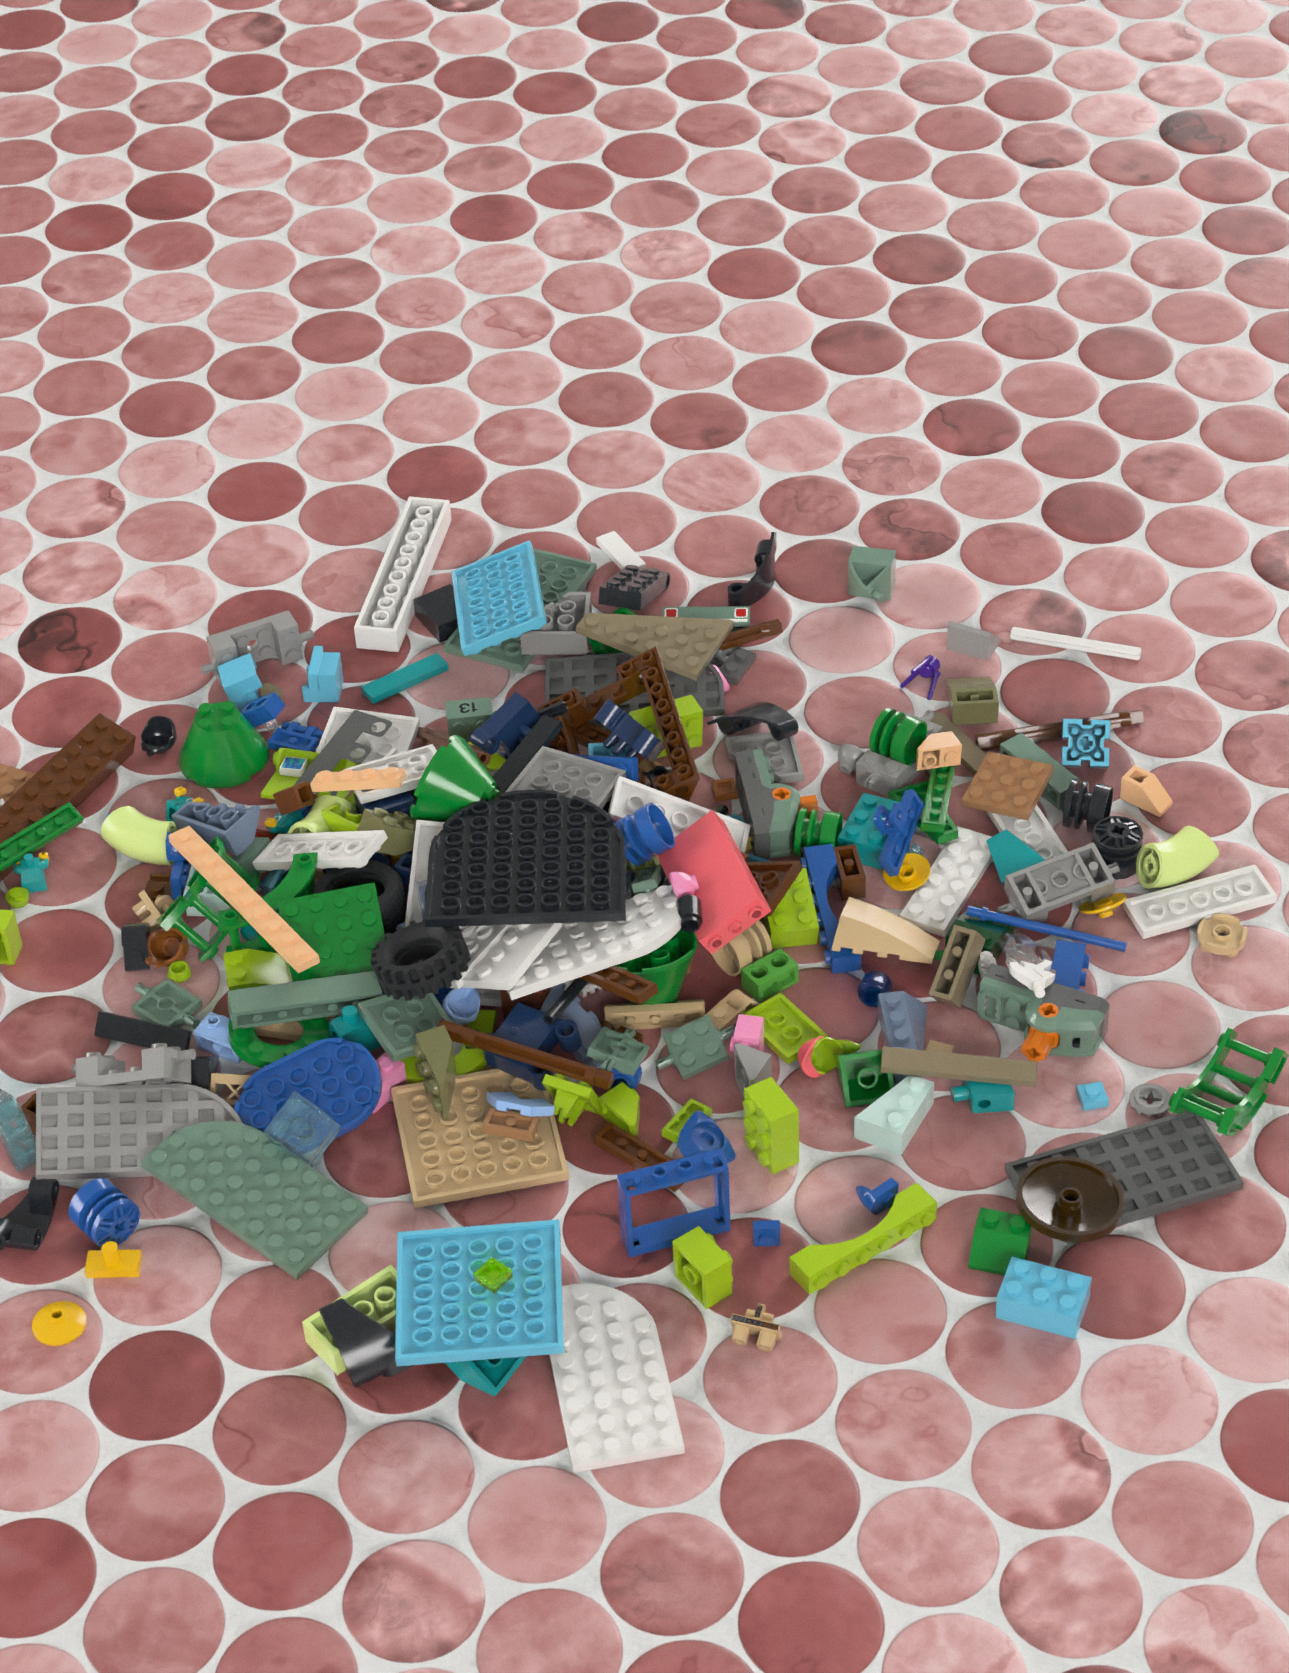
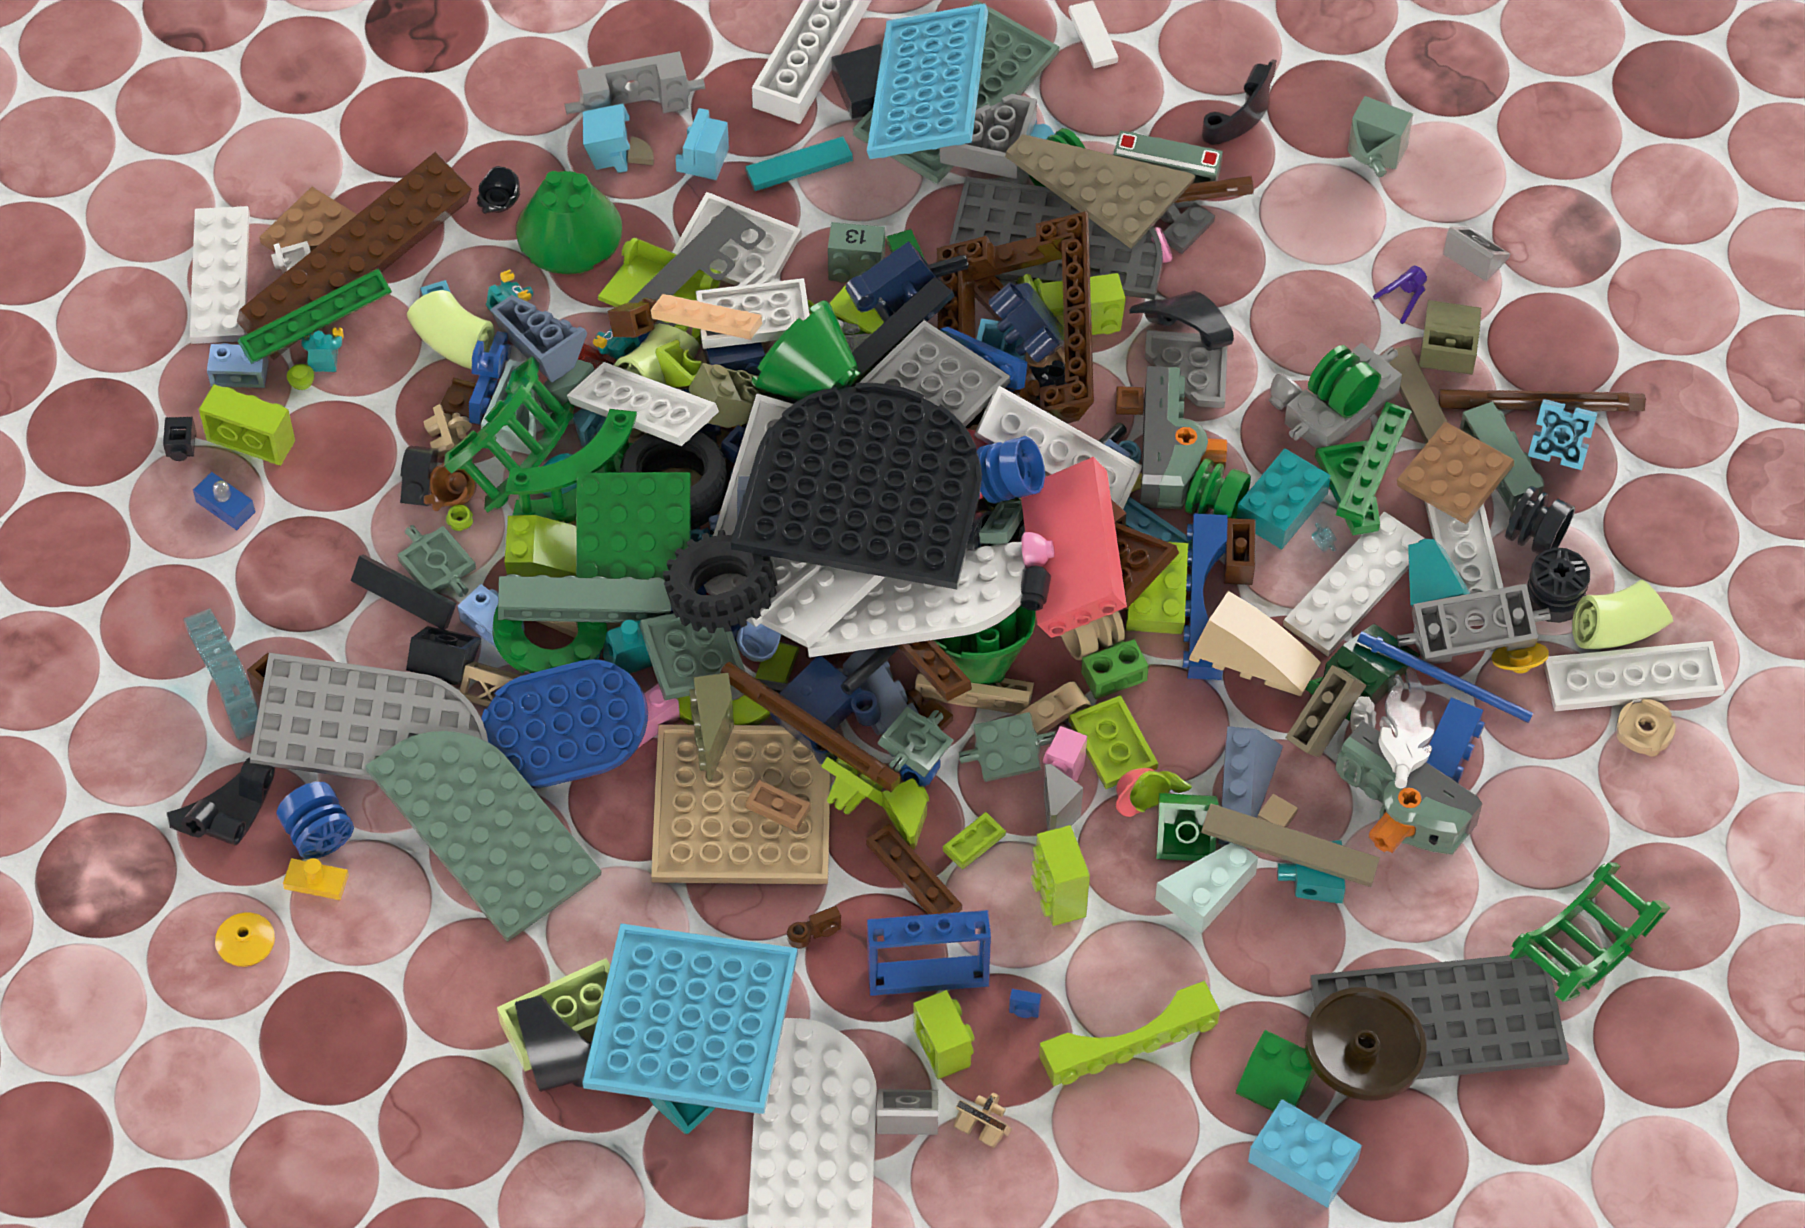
camera: 10 degrees right, 15 degrees up
light grey brick [71,1043,196,1087] -> none
light nougat plate [168,826,320,973] -> none
blue piece [241,692,286,732] -> none
clear light blue slope [263,1091,342,1167] -> none
blue plate [268,721,324,752] -> none
tile [279,756,308,777] -> none
reddish brown piece [416,727,491,765] -> none
clear neon green plate [473,1257,513,1294] -> none
light blue tile [486,1092,555,1117] -> none
black hinge [598,565,670,610] -> none
blue hat [677,1111,736,1163] -> none
blue plate [855,1177,899,1215] -> none
clear blue head [857,971,892,1008] -> none
blue plate [873,789,924,877] -> none
yellow dish [883,853,931,891] -> none
light nougat slope [915,731,962,771] -> none
white axle [1010,627,1142,661] -> none
medium azure plate [1076,1081,1109,1111] -> none
light nougat slope [1120,765,1173,817] -> none
light grey gear [1129,1083,1171,1118] -> none
none -> reddish brown plate [787,906,841,949]
none -> light grey slope [877,1089,938,1135]

